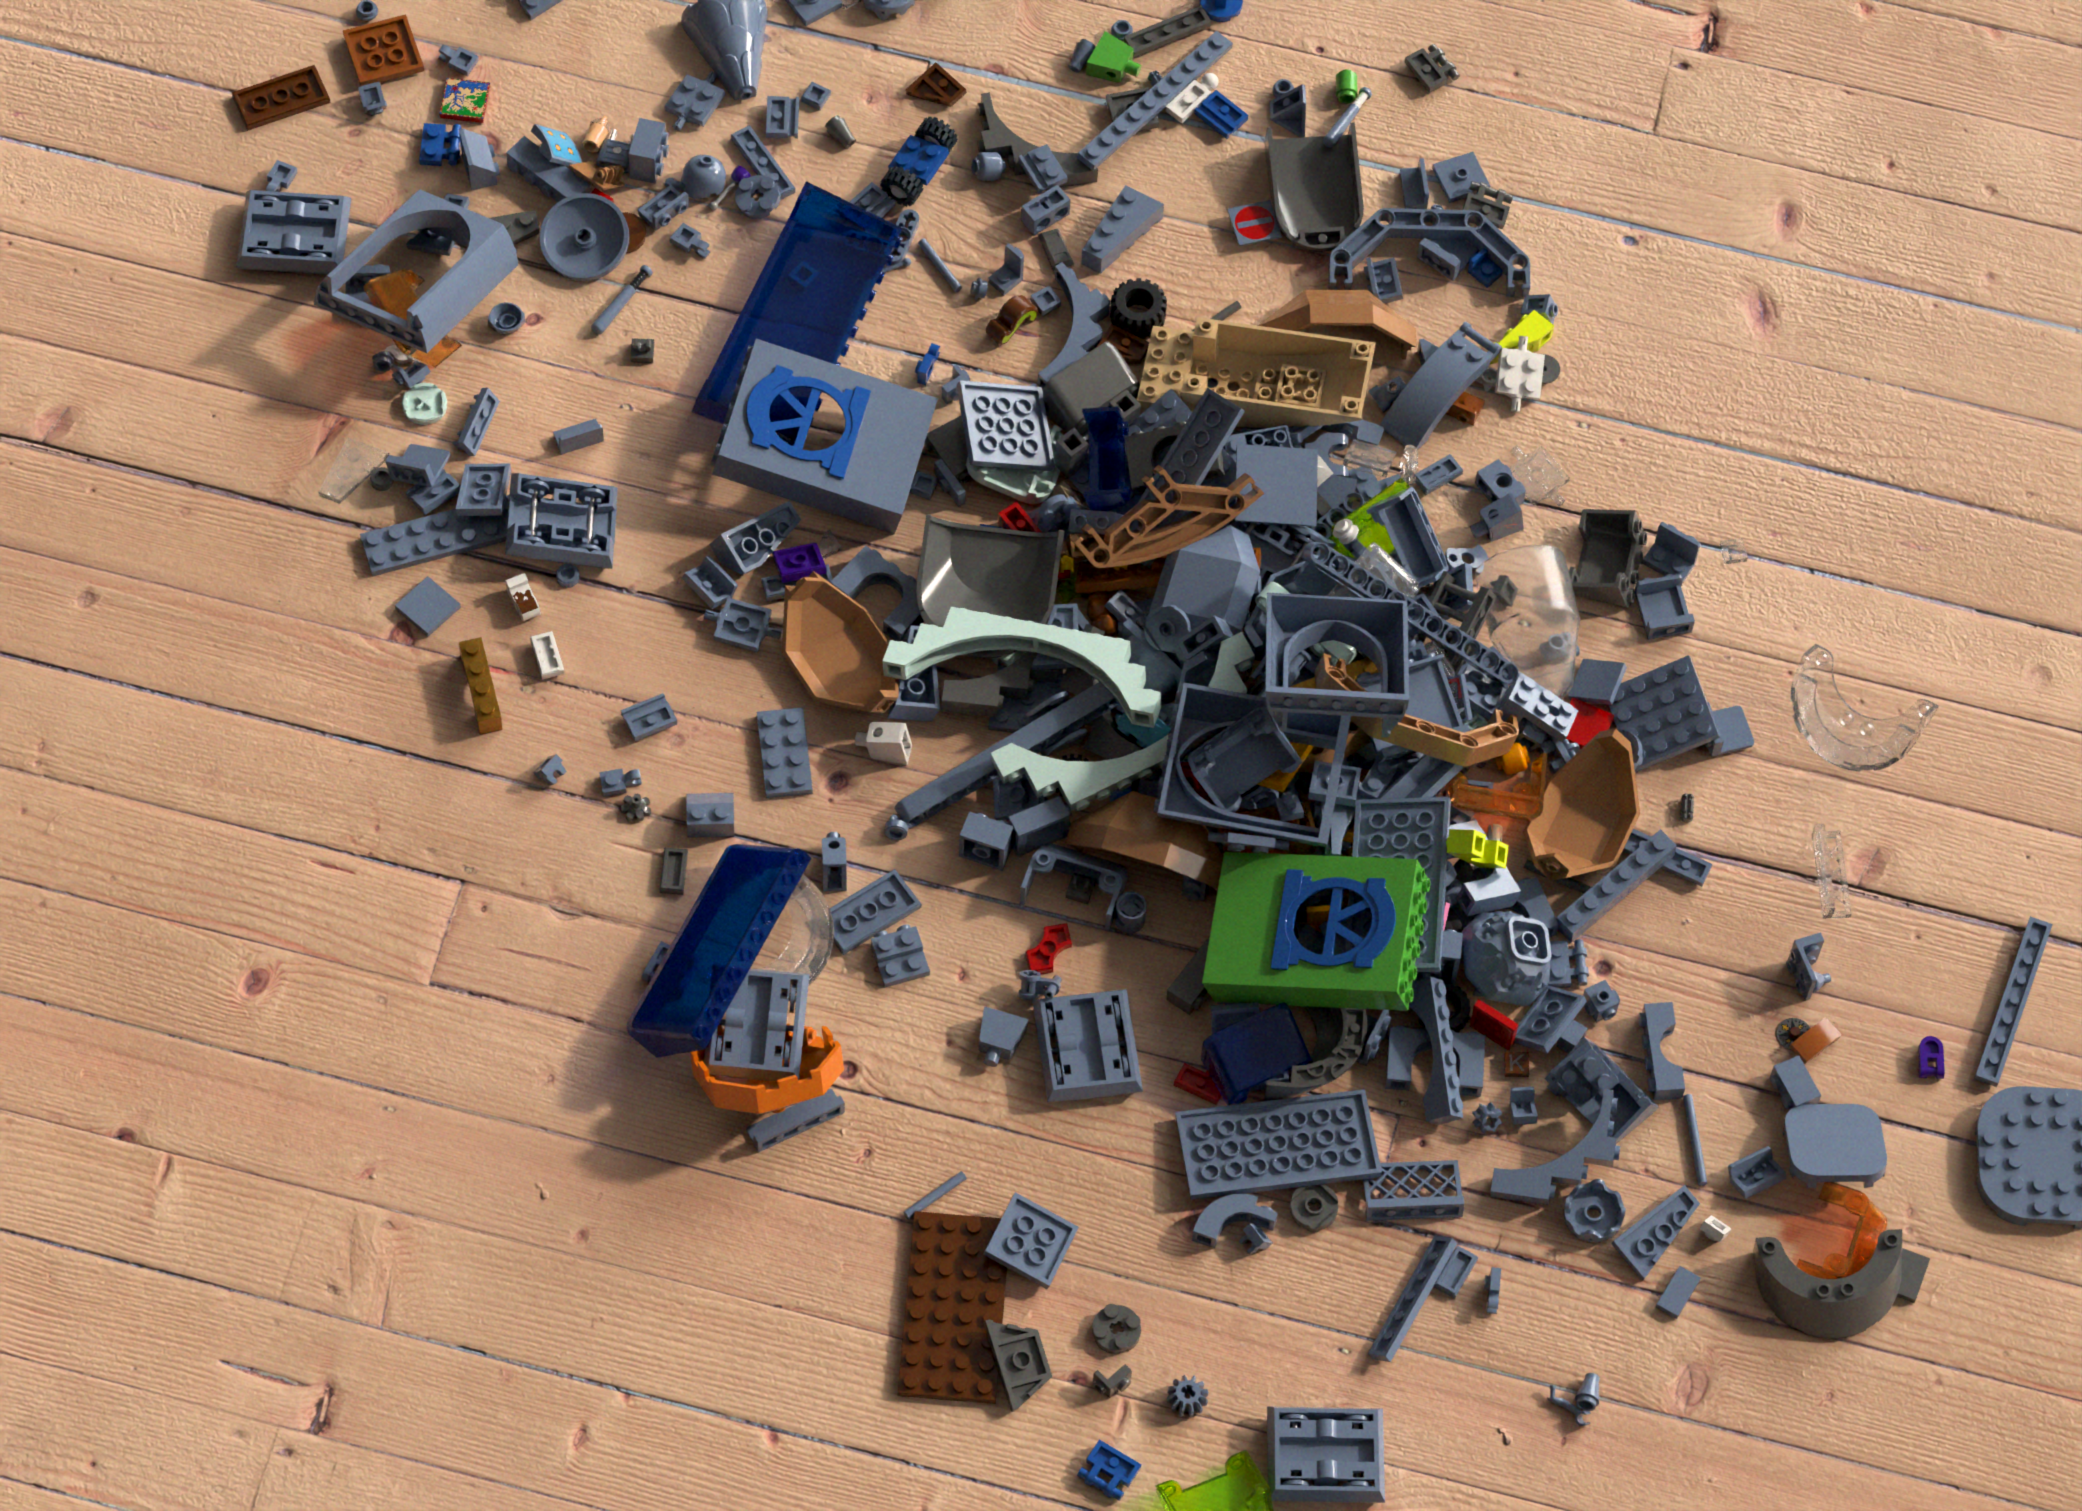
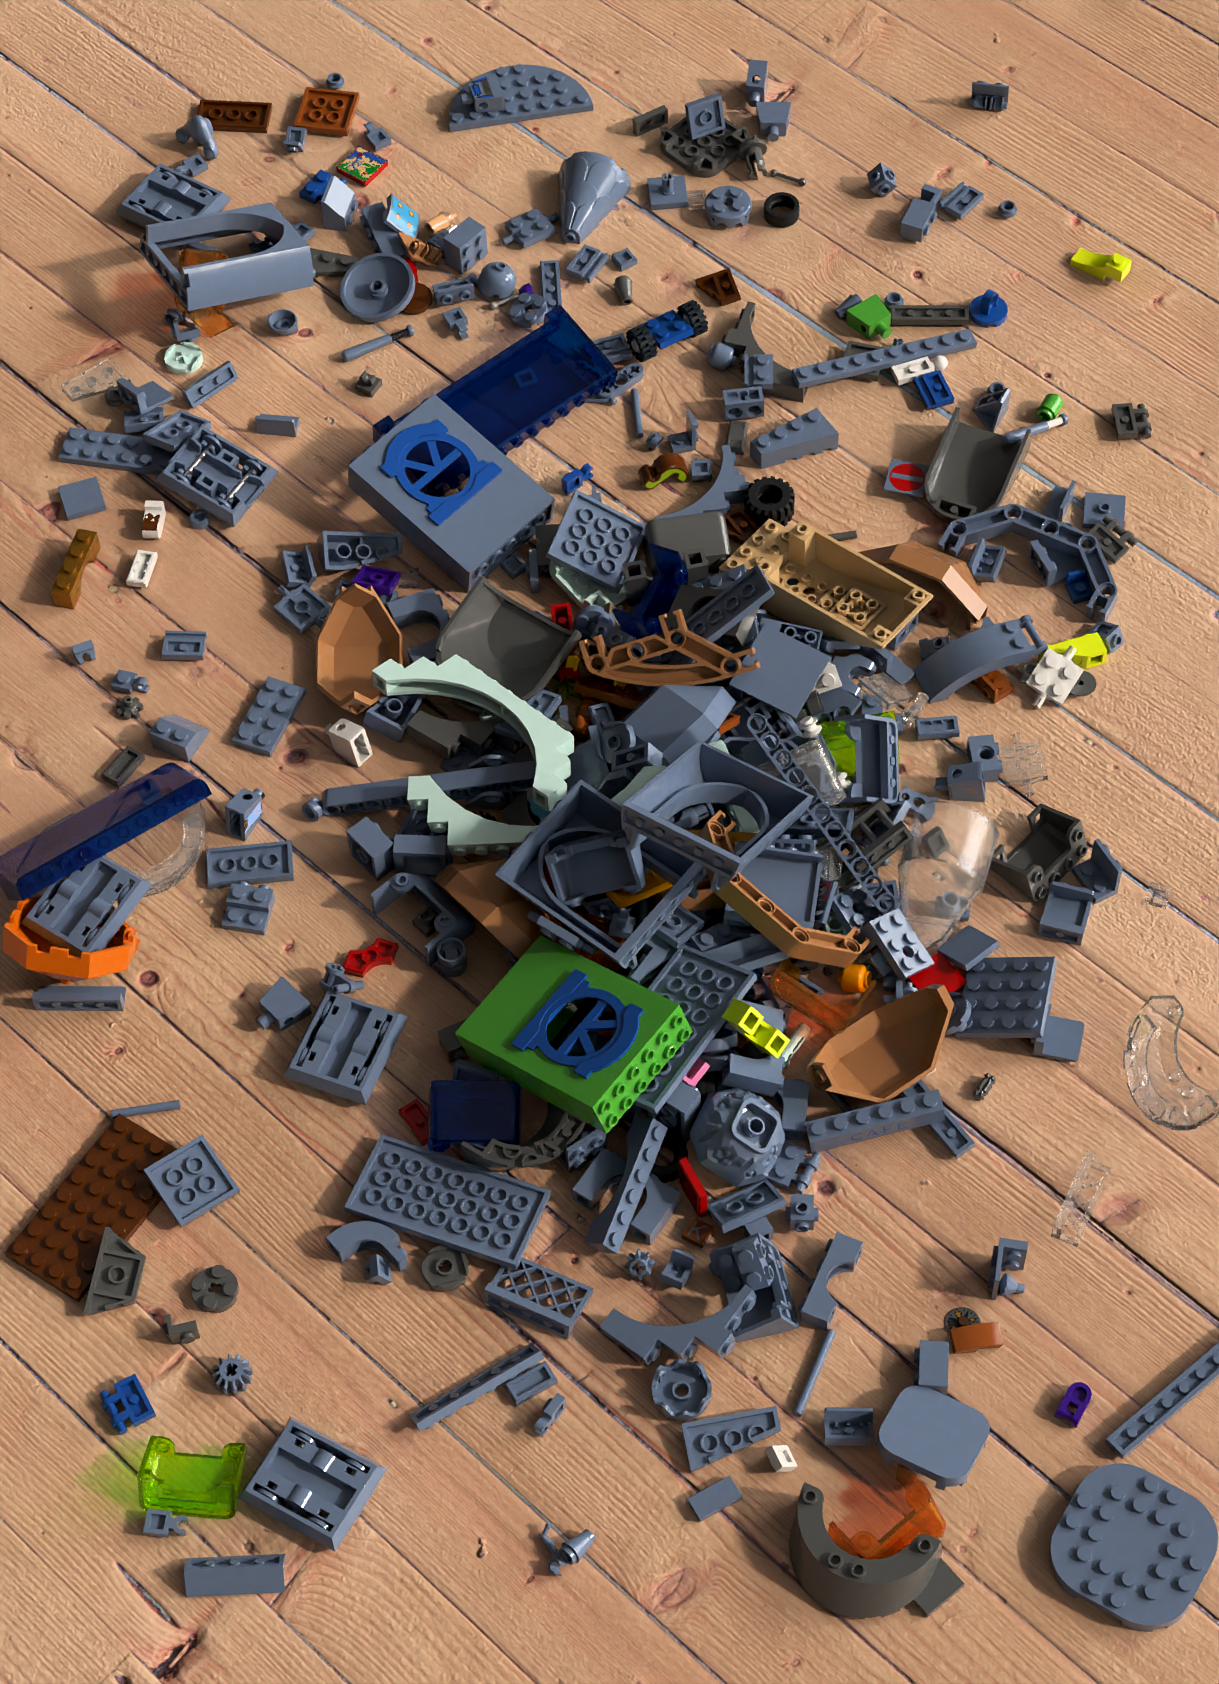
camera: 35 degrees right, 5 degrees down
none -> sand blue head [176,115,218,160]

